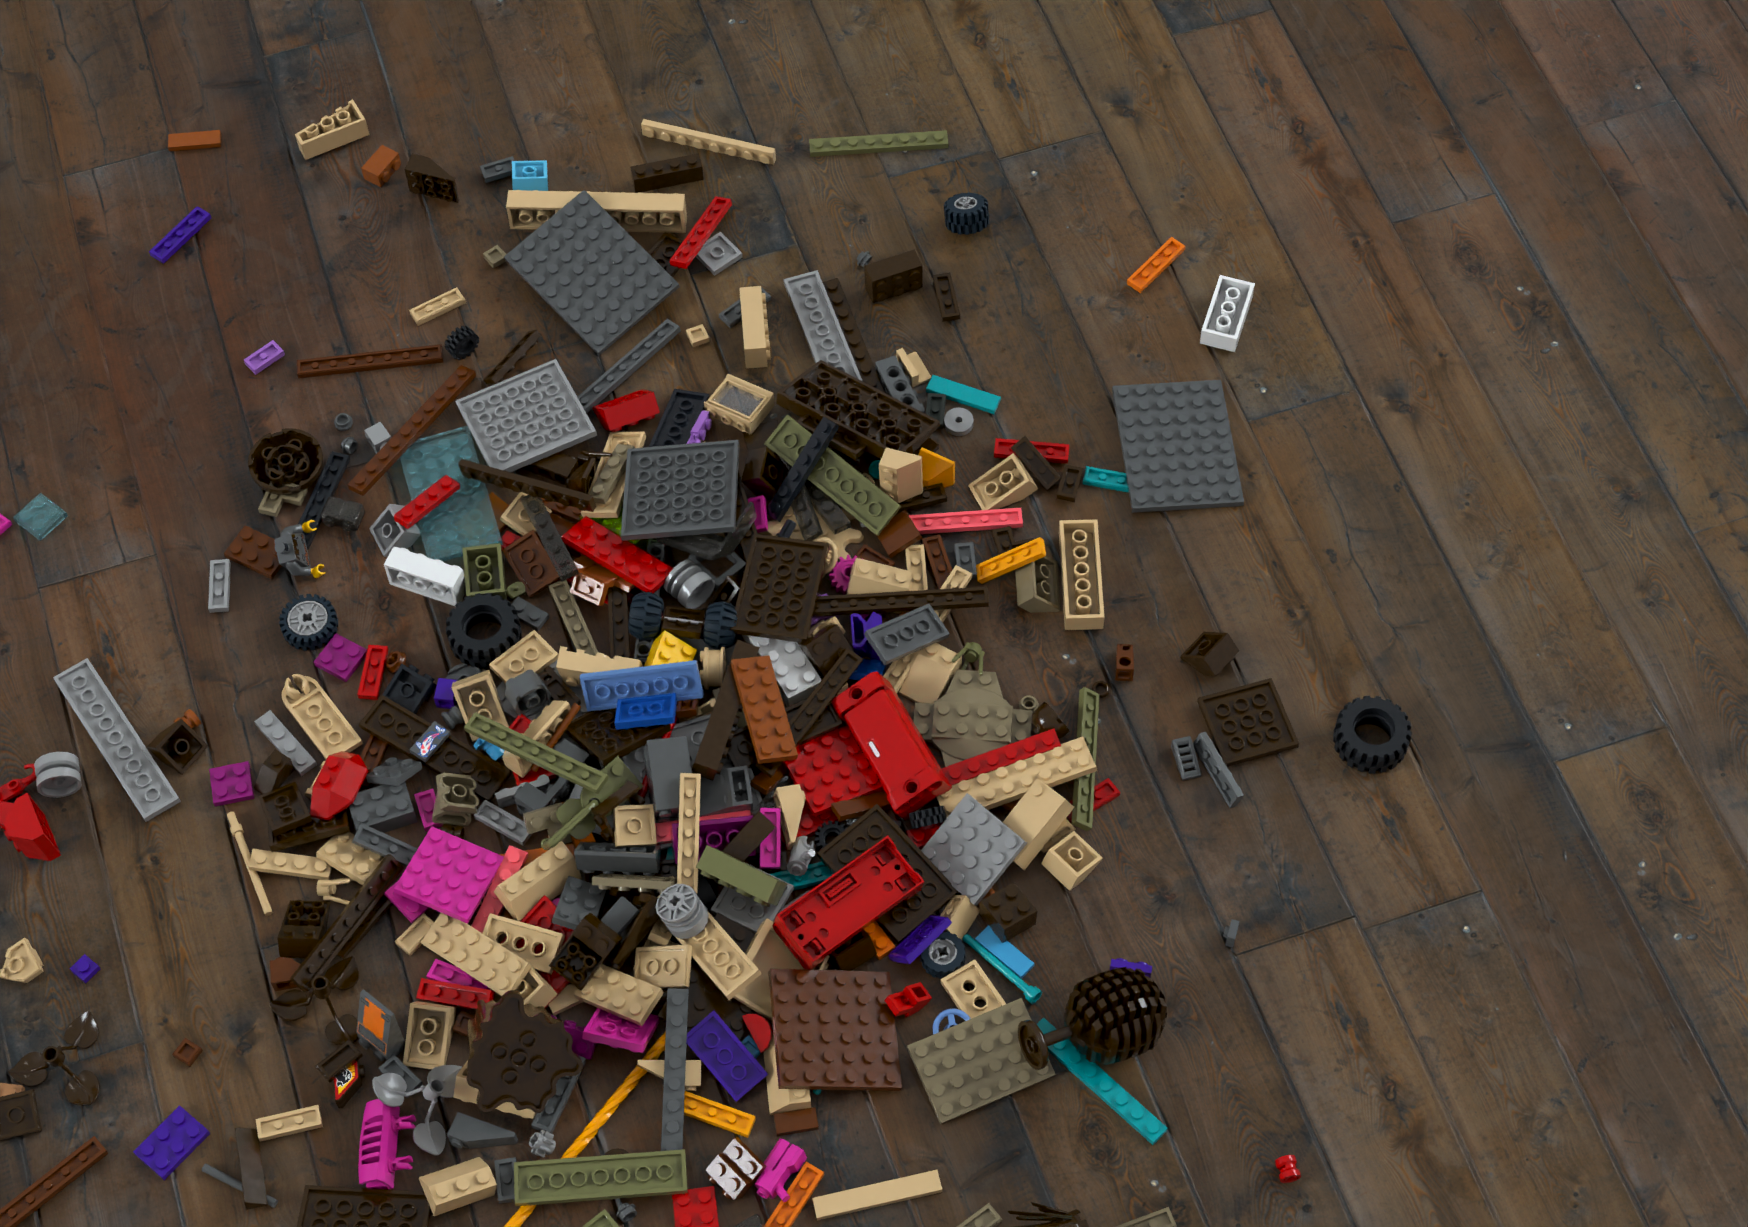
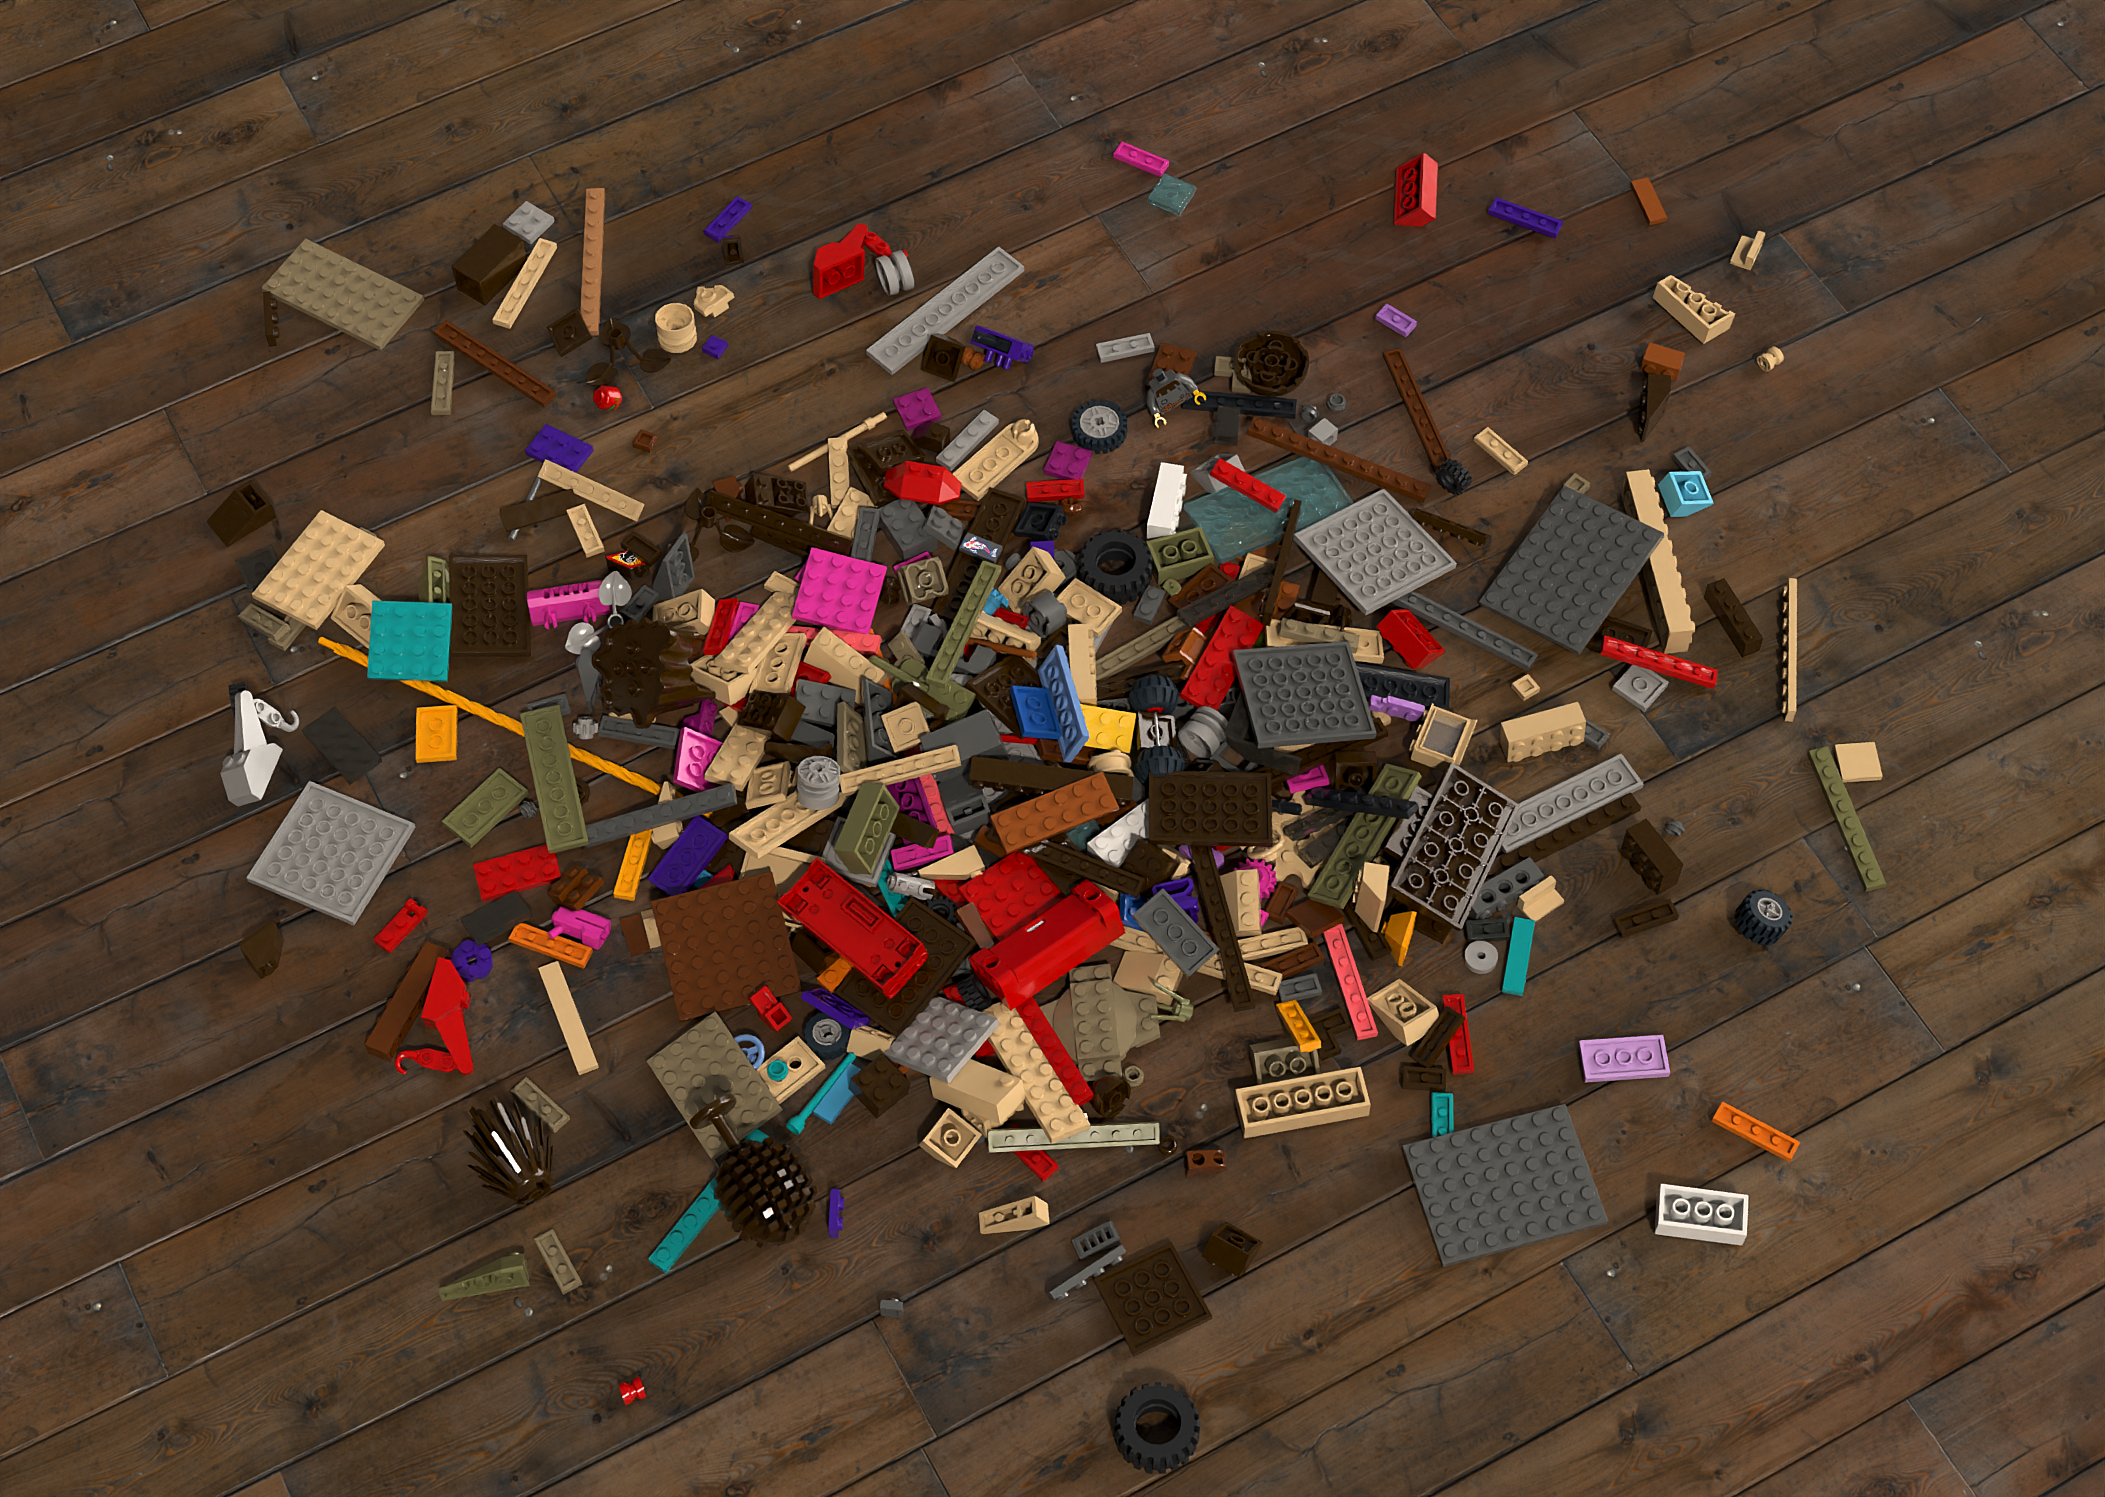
camera: 80 degrees right, 0 degrees up
tan slope [419,1157,497,1216] -> none
none -> tan plate [538,459,645,521]
none -> red head [593,385,622,411]
none -> tan wheel [655,303,697,353]
none -> teal plate [767,1060,788,1081]
none -> dark purple piece [970,325,1034,370]
none -> tan slope [979,1196,1050,1234]
none -> red slope [1394,153,1438,227]
none -> lavender plate [1578,1035,1670,1083]
none -> tan panel [1730,231,1765,270]
none -> tan wheel [1757,346,1784,372]
none -> tan tile [1834,742,1883,783]

